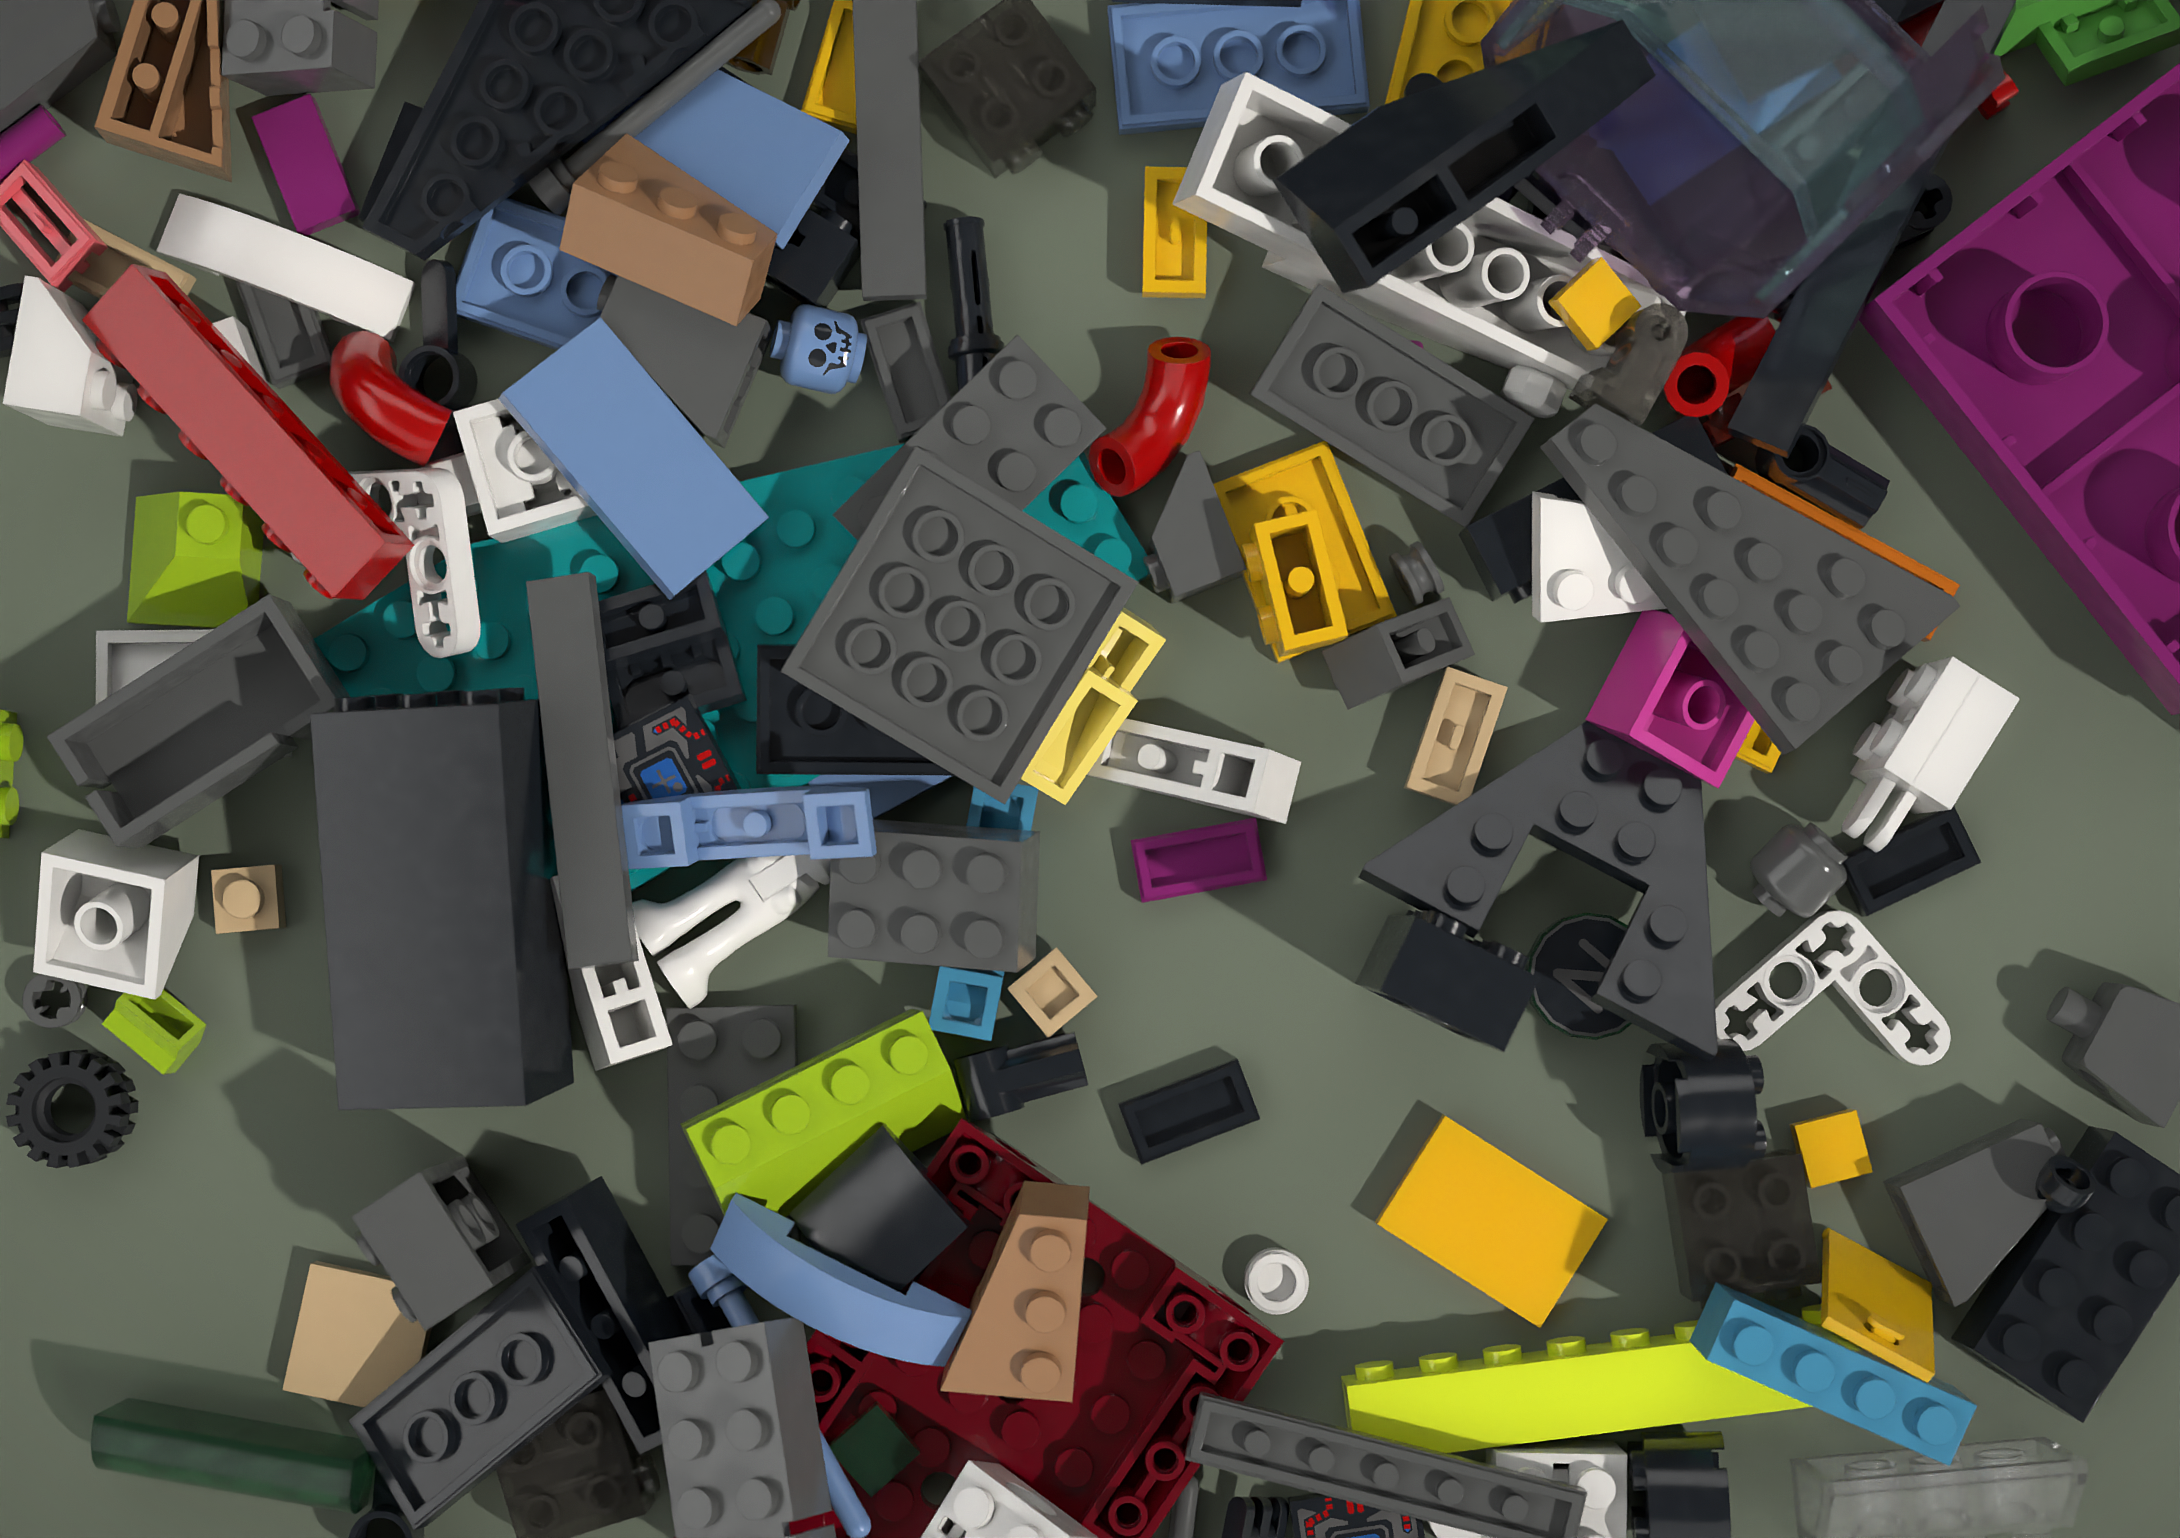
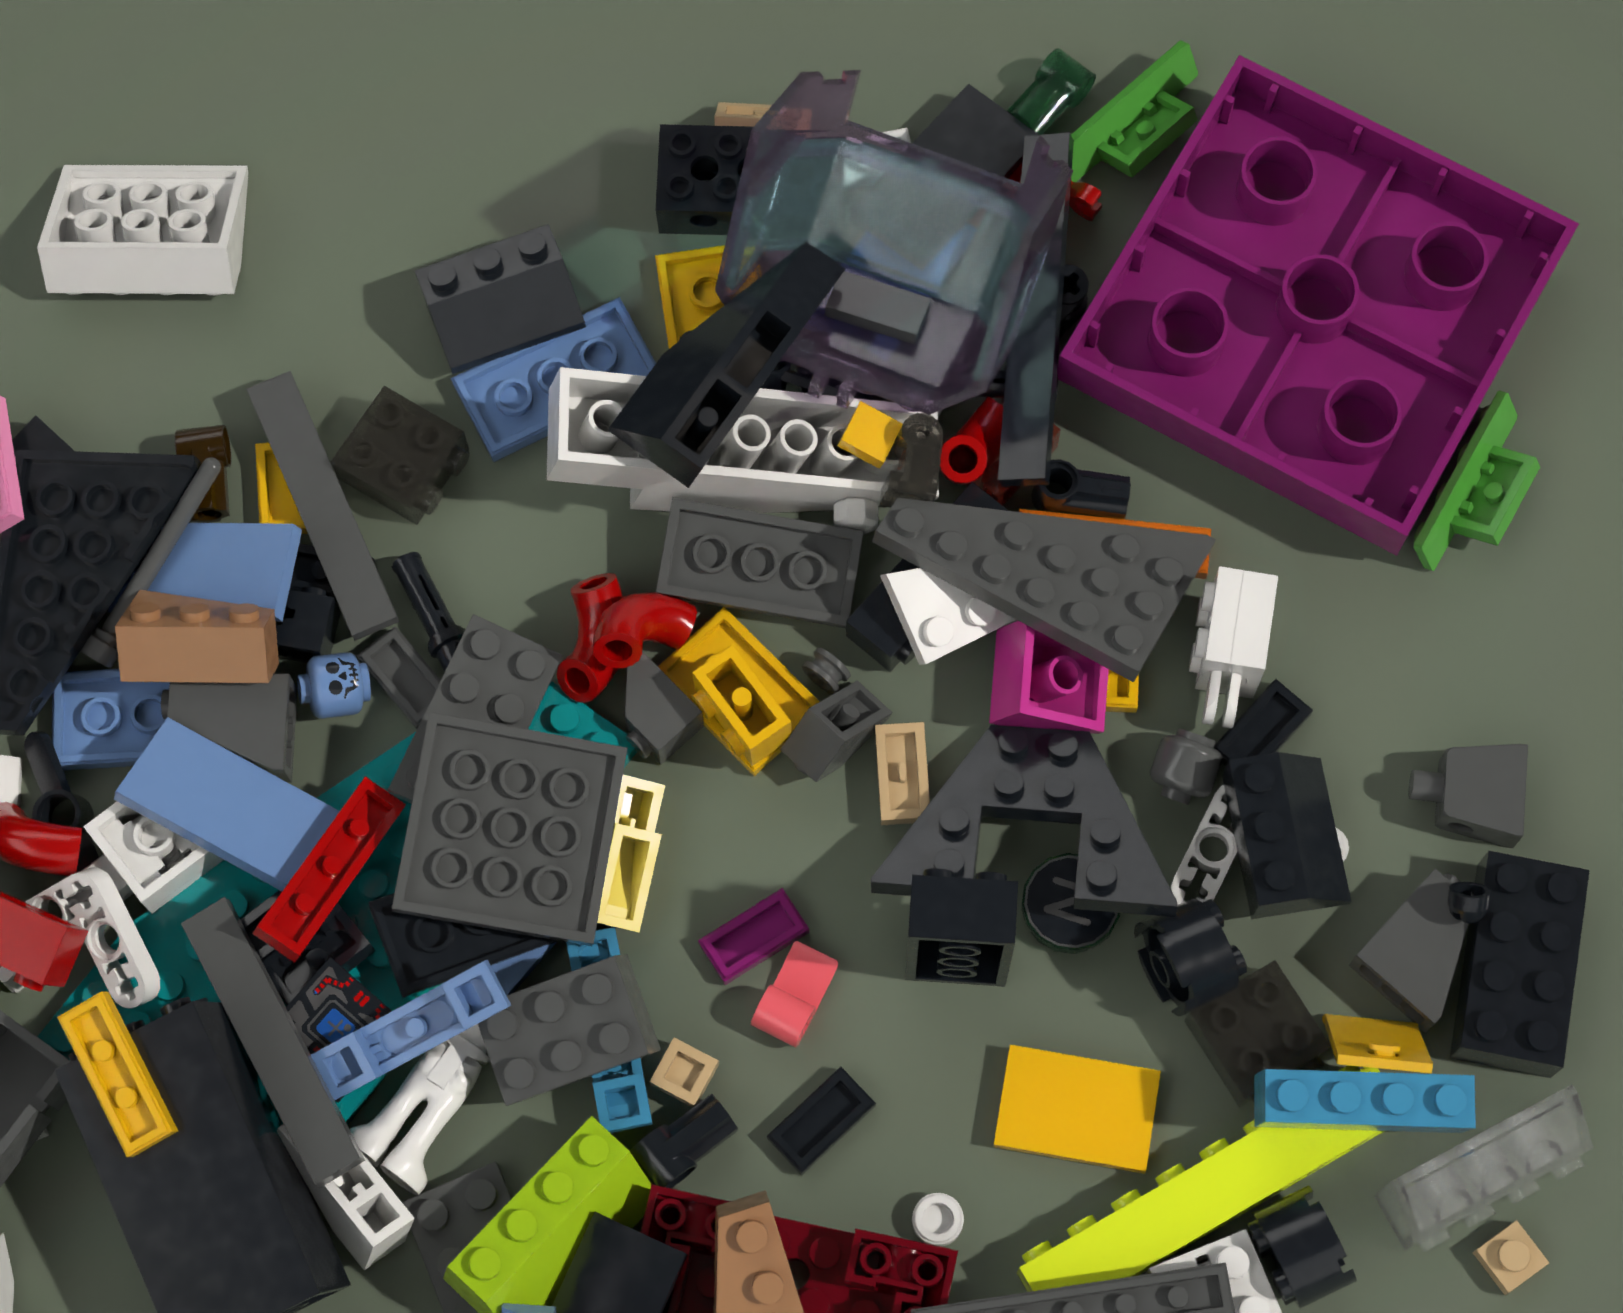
camera: 20 degrees left, 15 degrees down
tan plate [211,865,286,934] -> none
white slope [1087,719,1301,824] -> none
yellow plate [1142,166,1207,298] -> none
yellow tile [1789,1108,1873,1188] -> none
none -> yellow tile [57,991,178,1158]
none -> red plate [252,776,406,963]
none -> red cylinder [593,592,697,668]
none -> coral panel [750,941,838,1048]
none -> dark grey tile [825,271,931,345]
none -> black slope [1222,752,1352,919]

